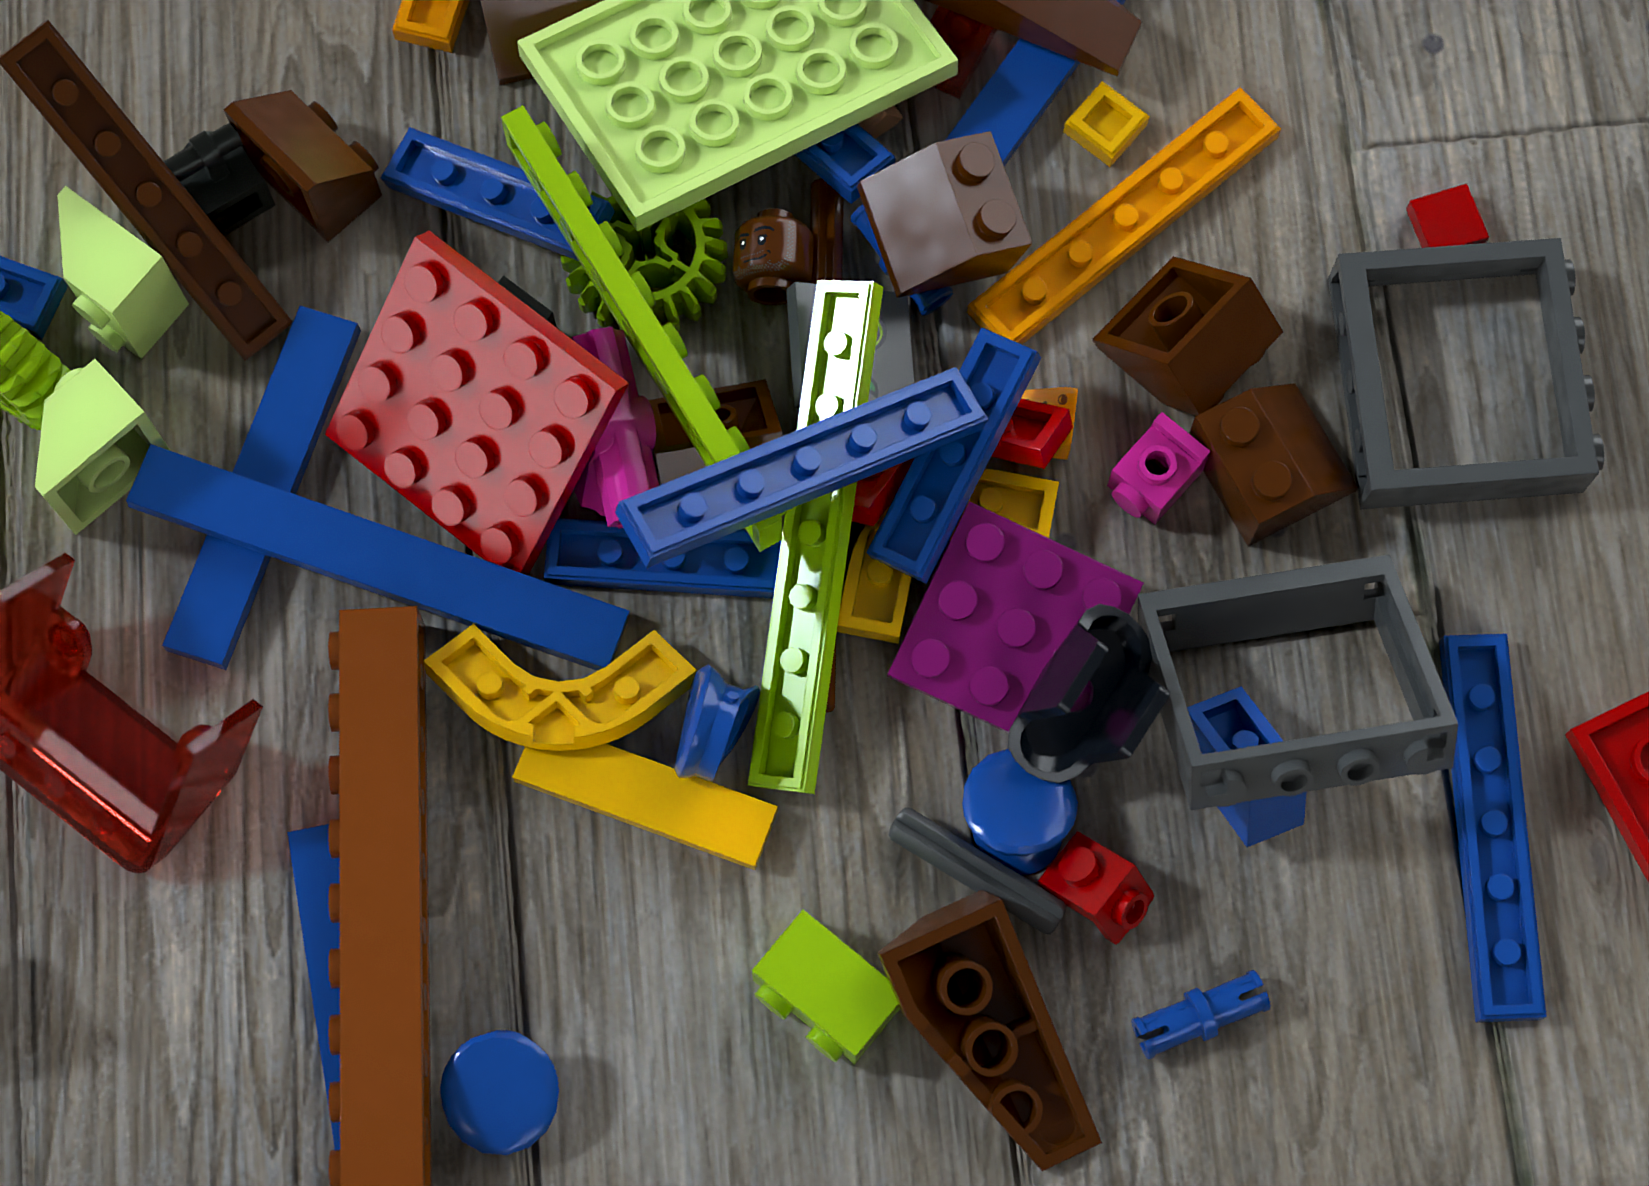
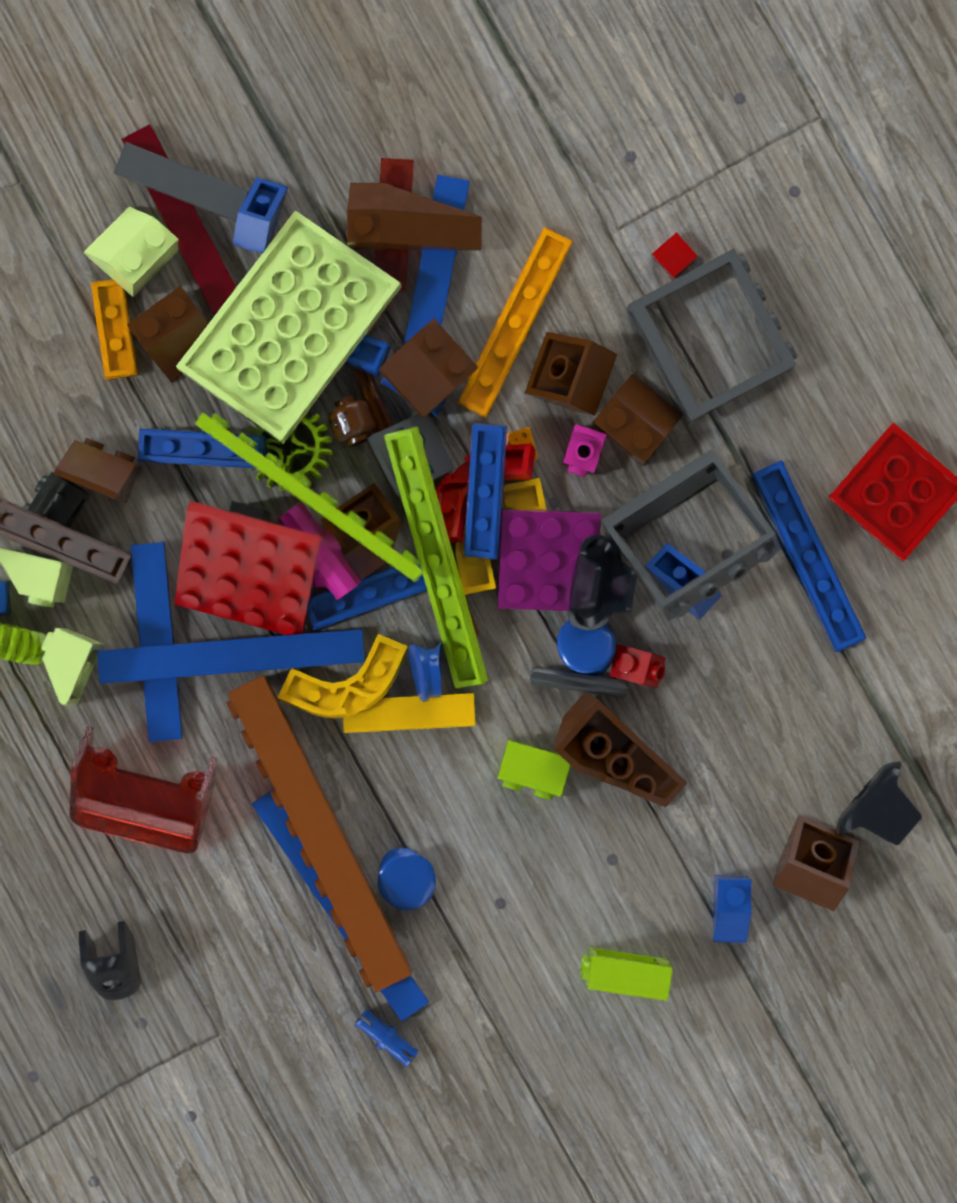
camera: 20 degrees left, 15 degrees up
blue tile [615,367,988,568] -> none
yellow tile [1063,81,1150,167] -> none
blue pin [1131,970,1271,1059] -> none

